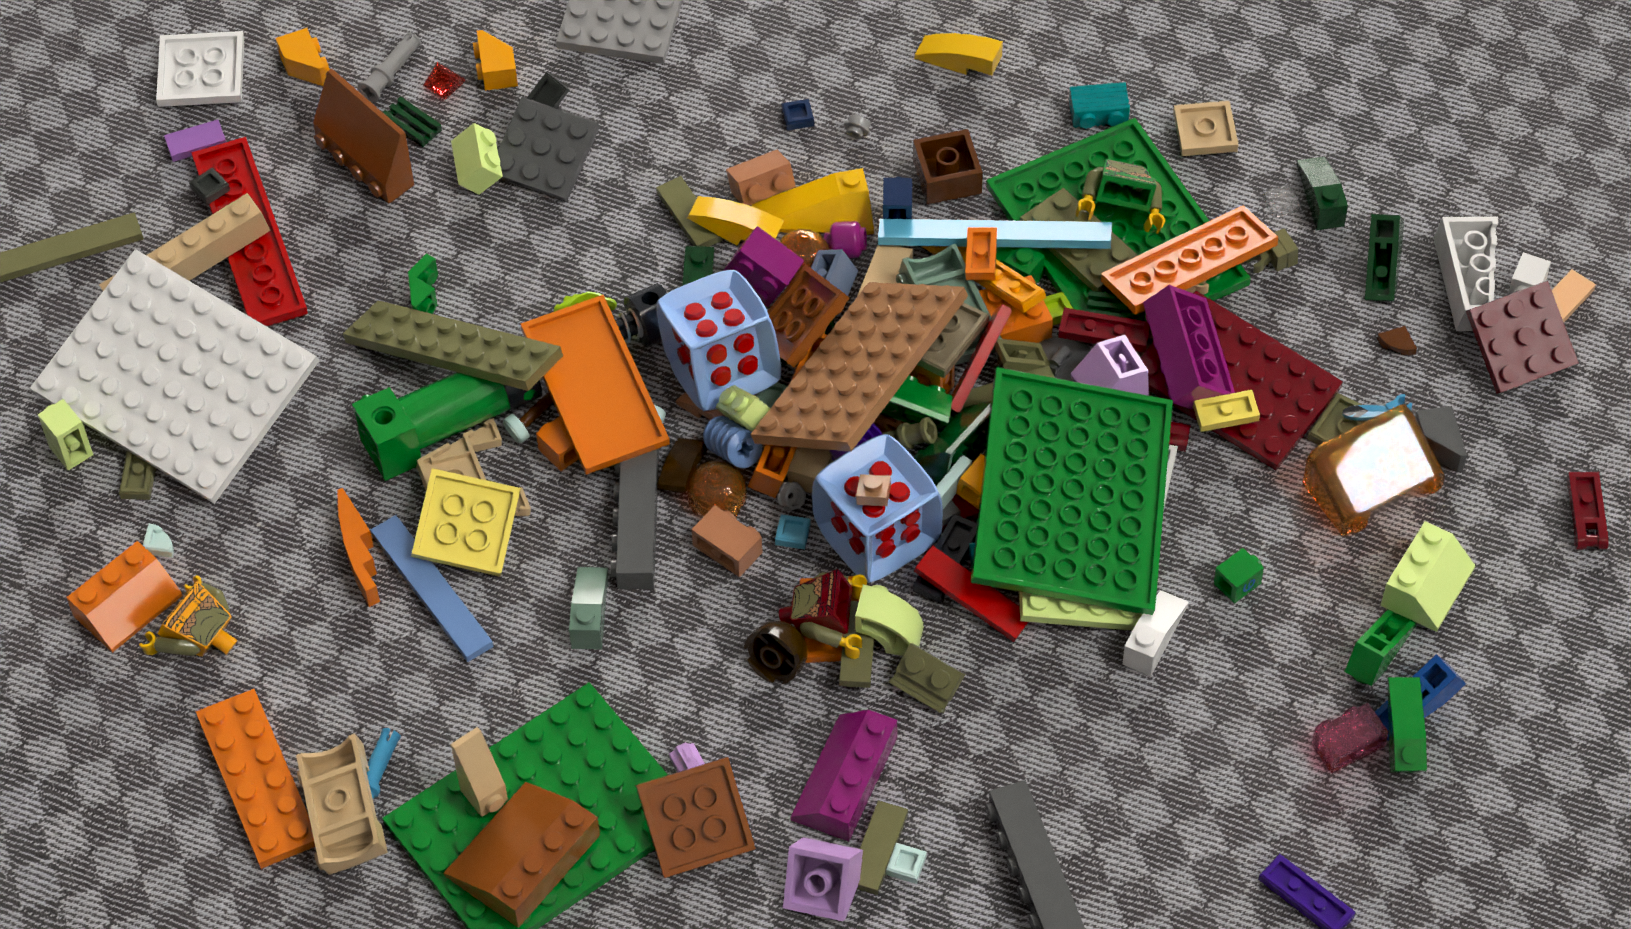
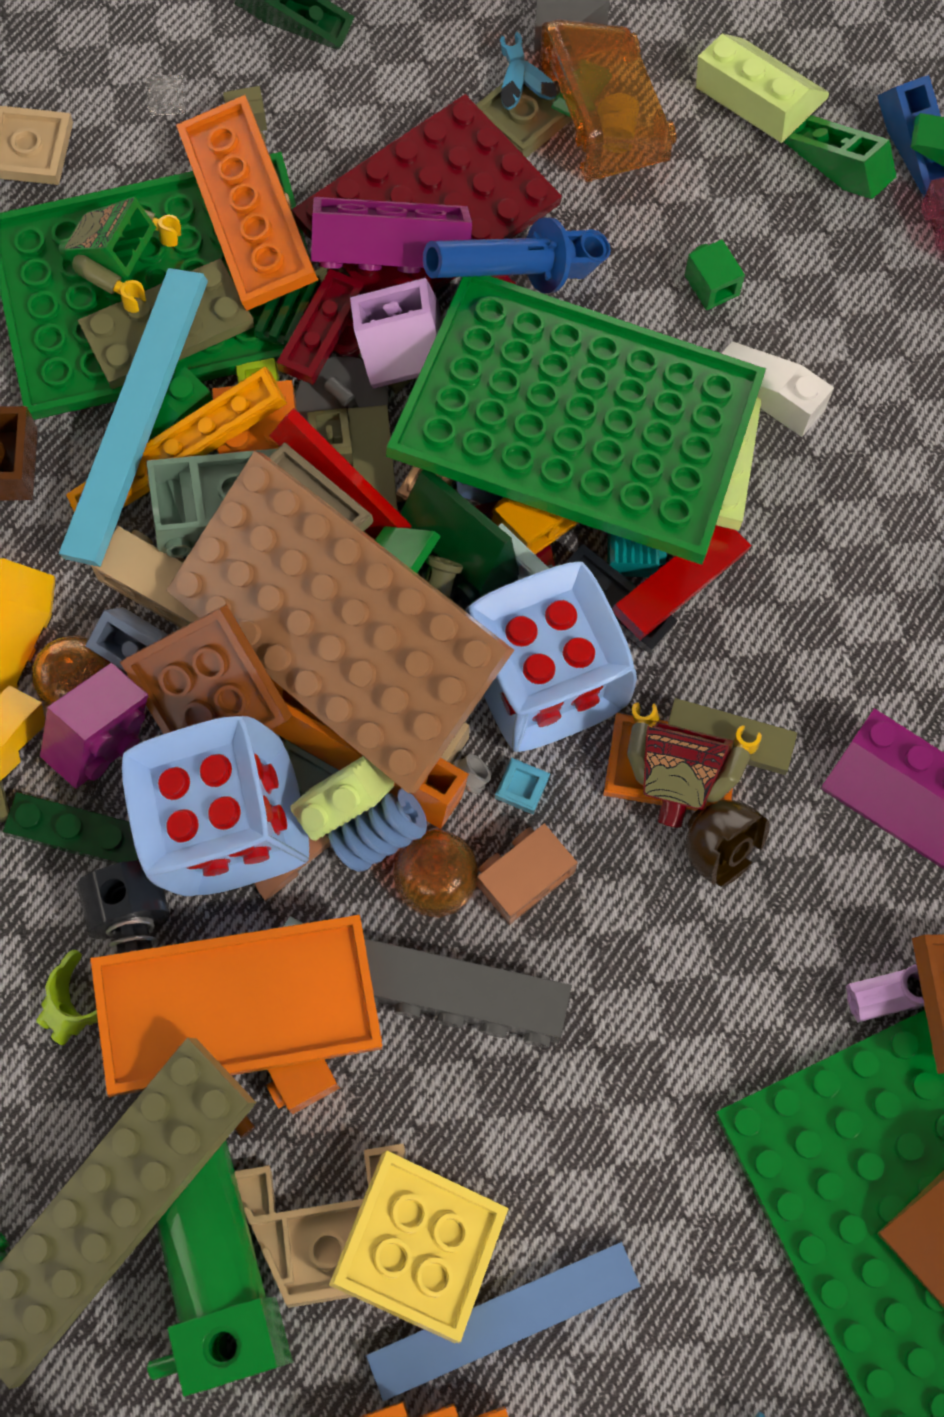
camera: 80 degrees left, 15 degrees up
tan slope [451,727,508,817] -> none
light aqua tile [503,414,530,443] -> none
sand green slope [569,567,608,649] -> none
dark brown slope [658,438,707,493] -> none
magenta head [824,221,867,259] -> none
yellowish green brick [855,584,924,656] -> none
medium nougat plate [856,474,891,506] -> none
dark blue brick [883,177,912,219] -> none
olive plate [889,643,966,714] -> none
orange plate [965,227,997,280] -> none
light yellow plate [1193,390,1260,432] -> none
dark green slope [1296,156,1348,230] -> none
reddish brown tile [1377,326,1417,356] -> none
none -> blue piece [423,217,611,294]

